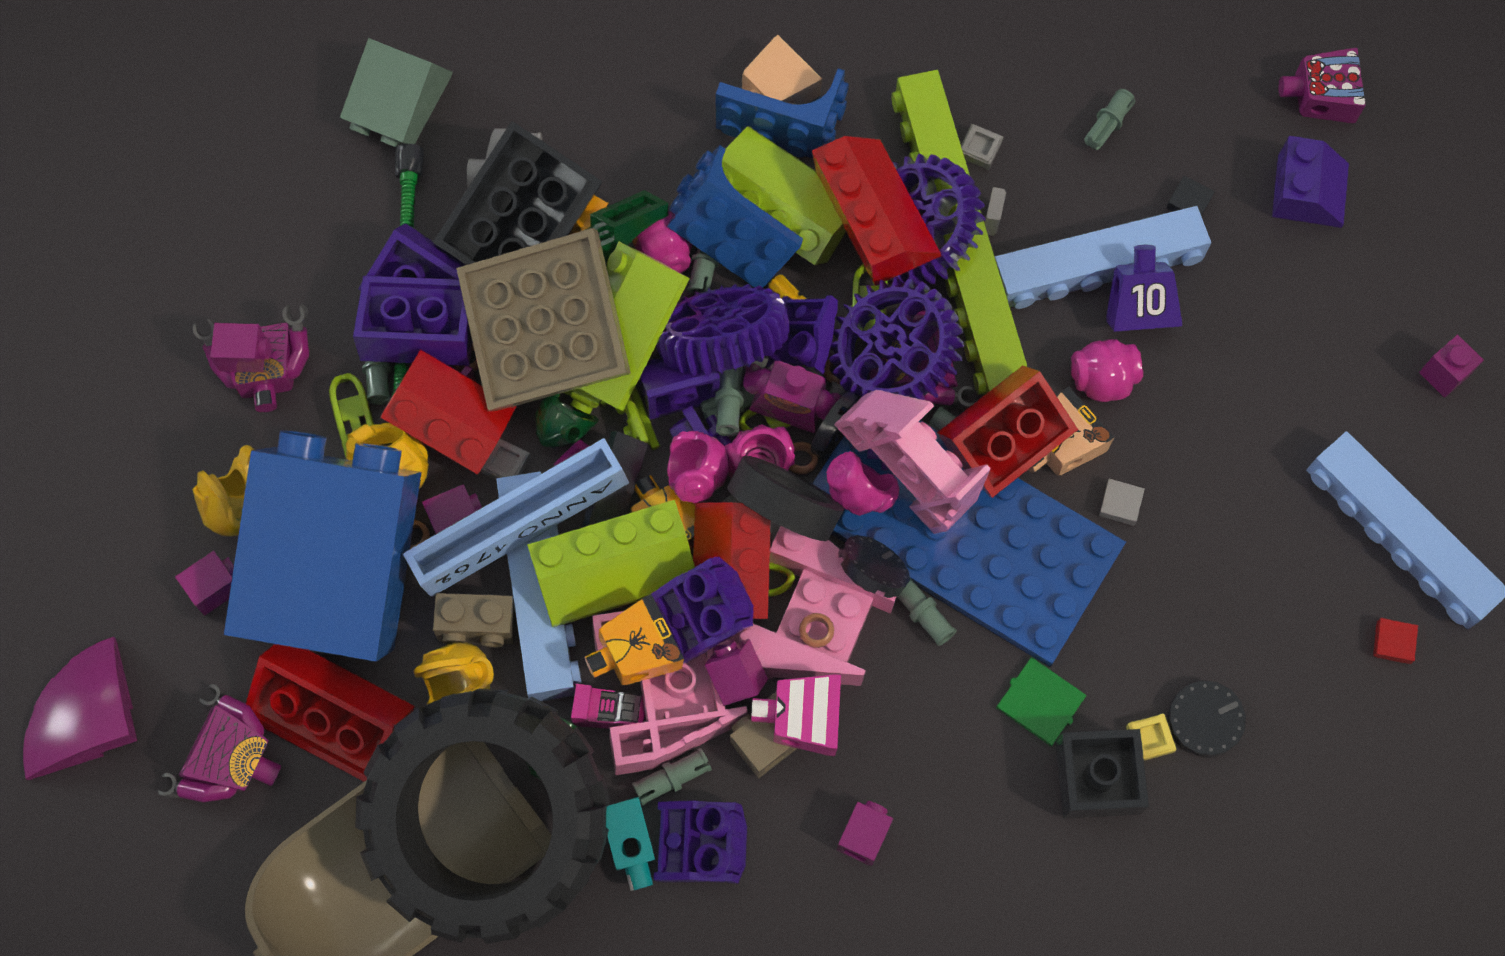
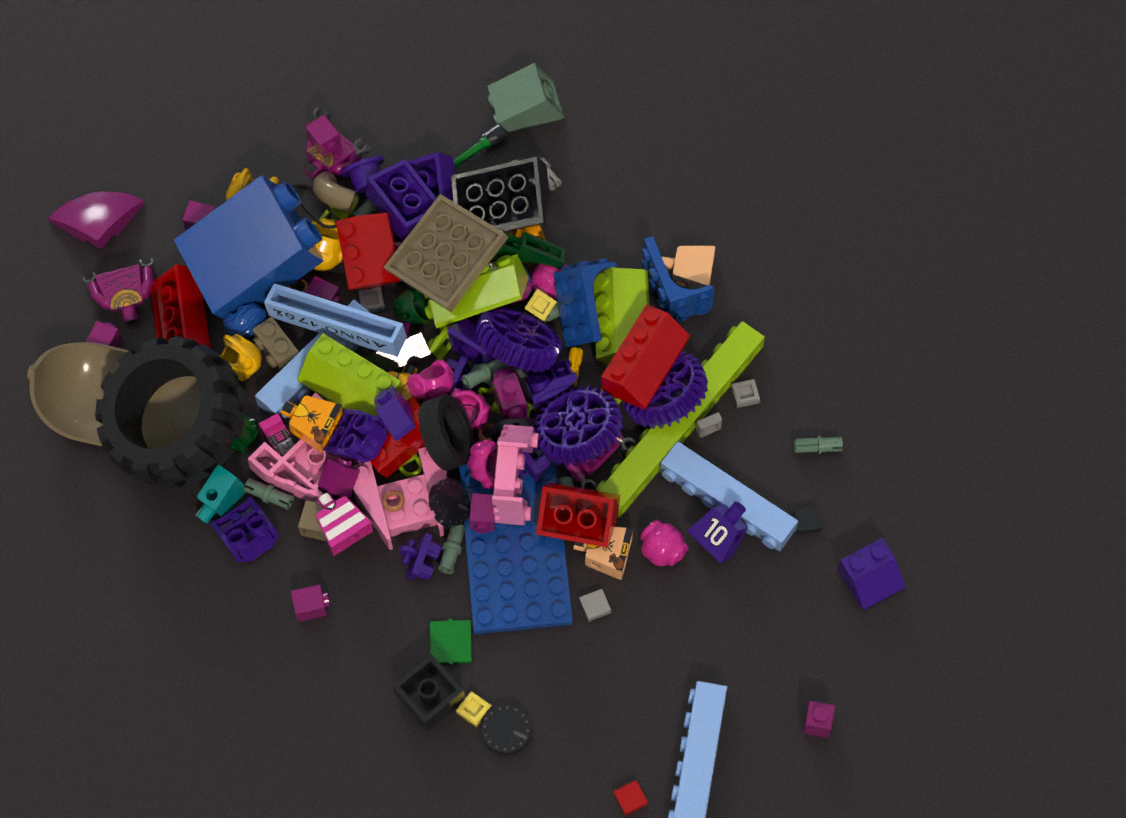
camera: 55 degrees right, 5 degrees down
magenta torso [1279,48,1365,123] -> none
none -> magenta brick [86,321,122,348]
none -> blue hair [222,302,267,339]
none -> black piece [292,184,339,229]
none -> dark tan cylinder [313,171,356,213]
none -> dark purple piece [341,156,384,193]
none -> dark purple slope [374,386,416,441]
none -> dark purple hips [398,533,442,580]
none -> magenta brick [469,493,496,533]
none -> light yellow tile [525,289,557,322]

